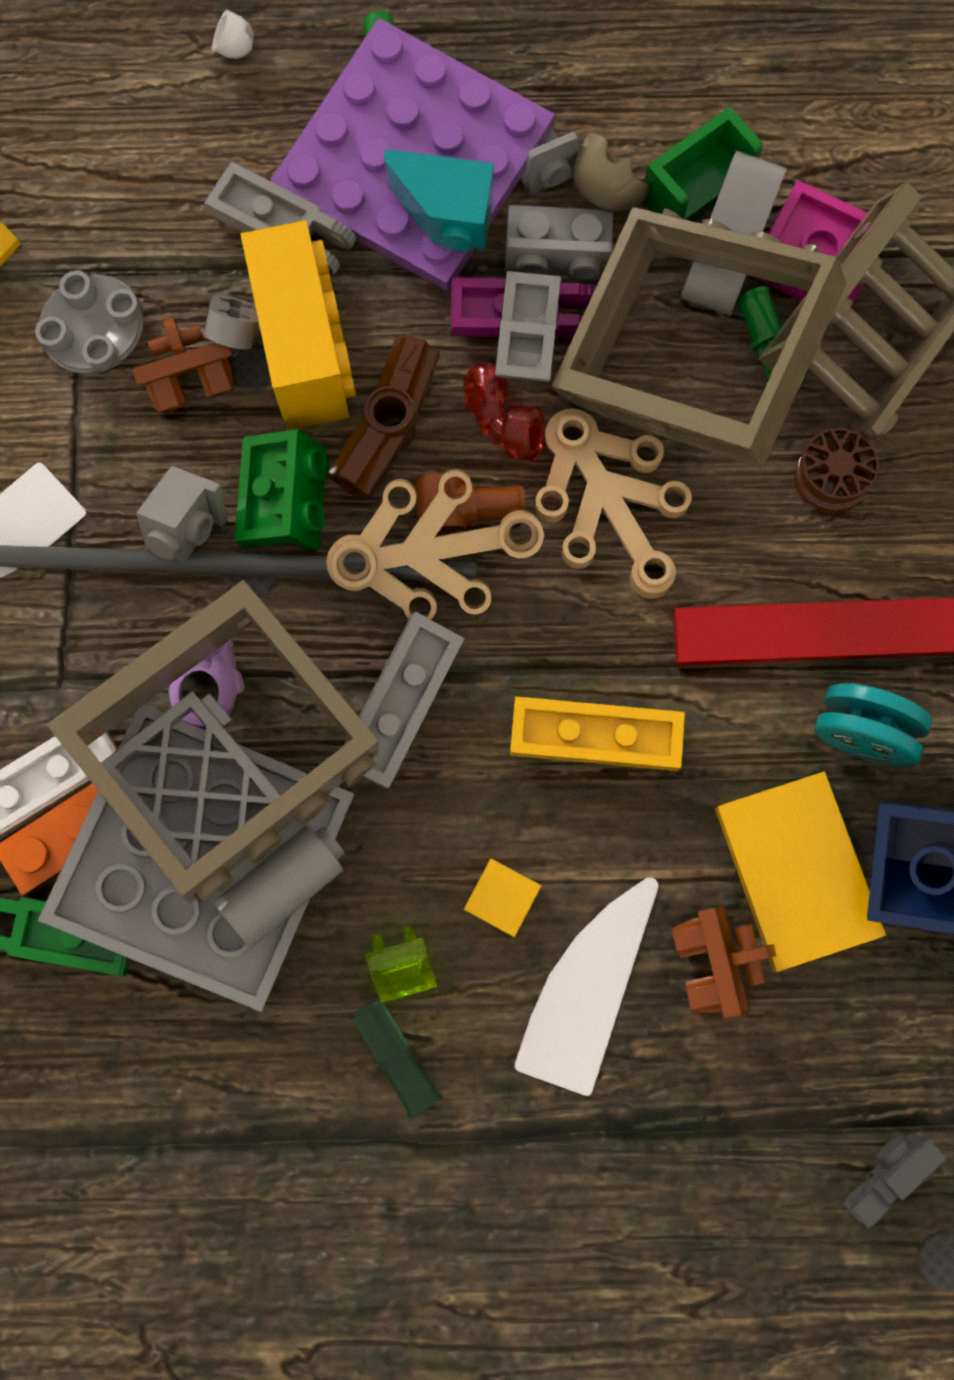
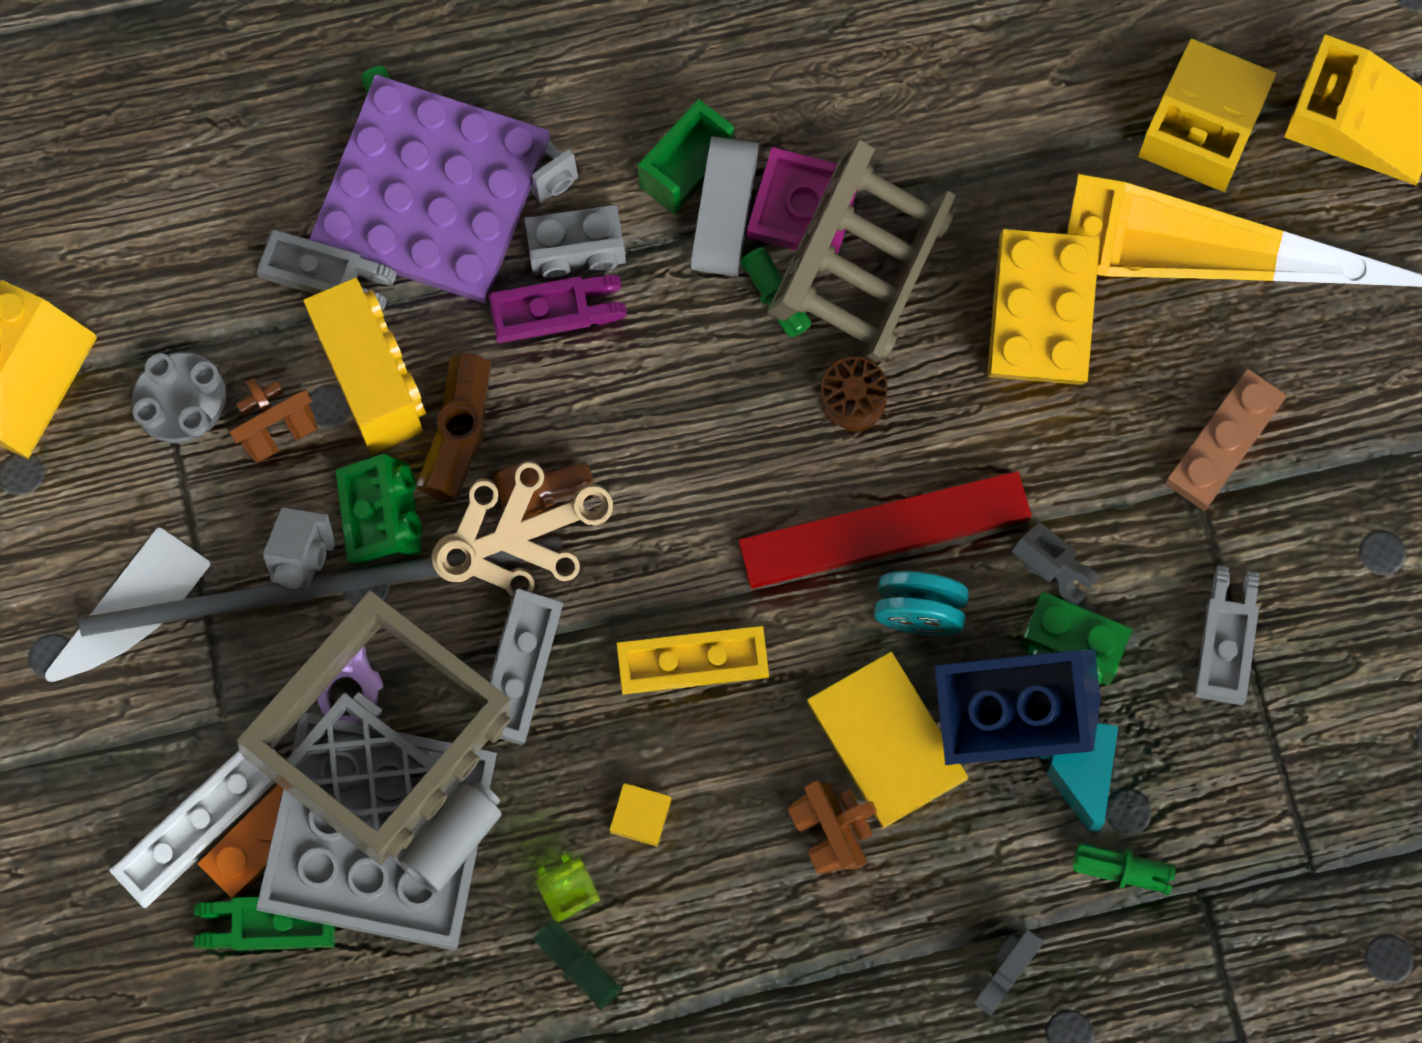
camera: 10 degrees left, 5 degrees down
light grey beam [203,295,259,350] -> none
white hinge [212,10,254,59] -> none
teal slope [384,149,494,252] -> none
clear red arm [463,362,545,462] -> none
light grey slope [495,271,561,382] -> none
white sticker [514,877,658,1096] -> none
tan plant [535,409,692,599] -> none
dark tan window [551,207,847,469] -> none
dark tan hair [572,132,650,212] -> none

